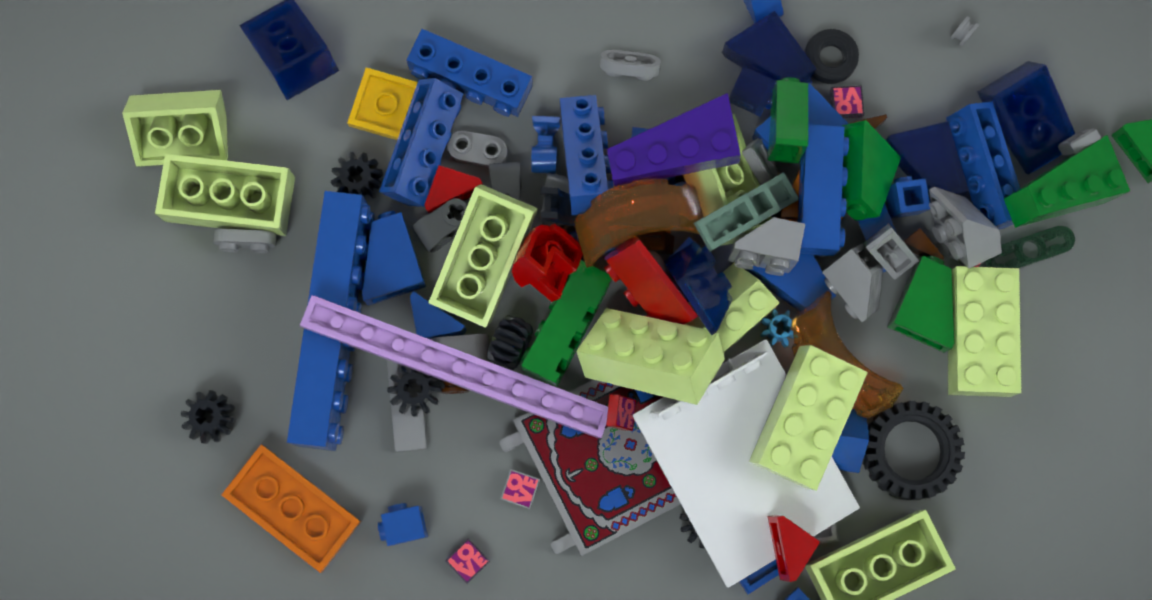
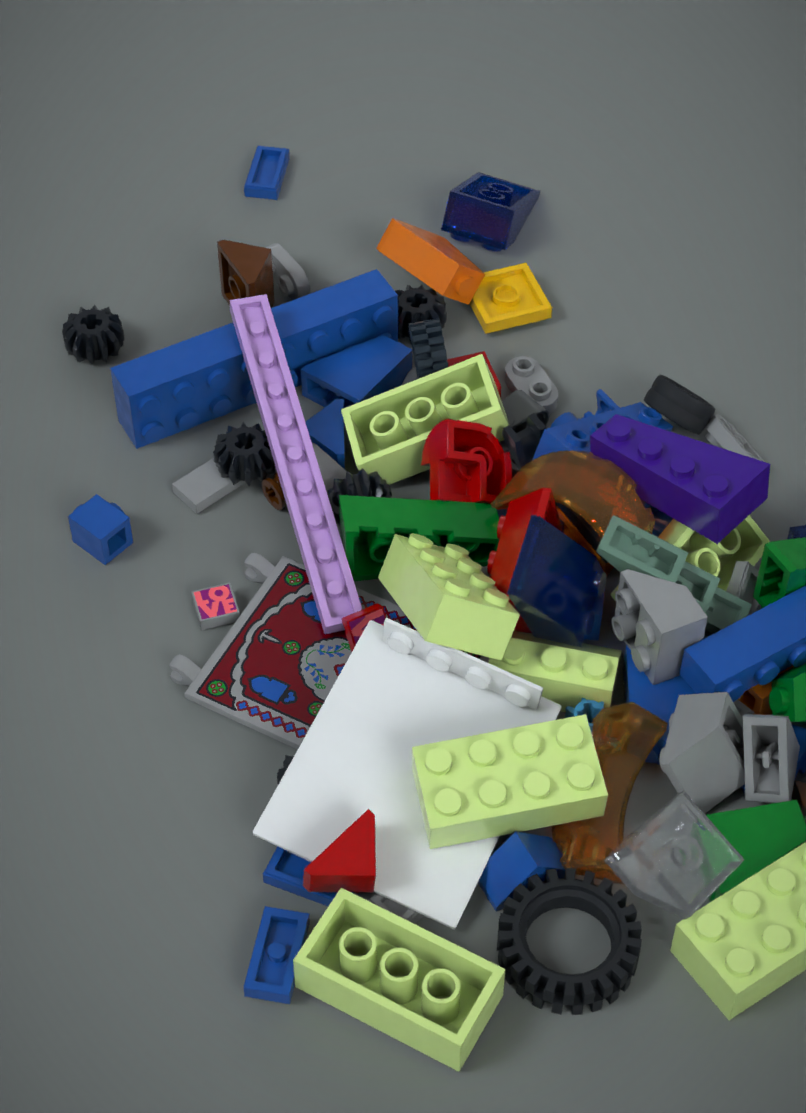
camera: 55 degrees right, 30 degrees down
yellowish green slope [122,90,228,167] -> none
yellowish green brick [155,153,295,236] -> none
orange plate [221,444,362,573] -> none
blue brick [379,78,464,207] -> none
blue brick [406,29,533,117] -> none
tile [445,538,491,584] -> none
none -> reddish brown slope [217,240,275,308]
none -> blue tile [244,146,290,200]
none -> orange slope [376,218,486,305]
none -> black bush [409,318,449,379]
none -> clear slope [604,790,744,919]
none -> black tyre [644,375,715,435]

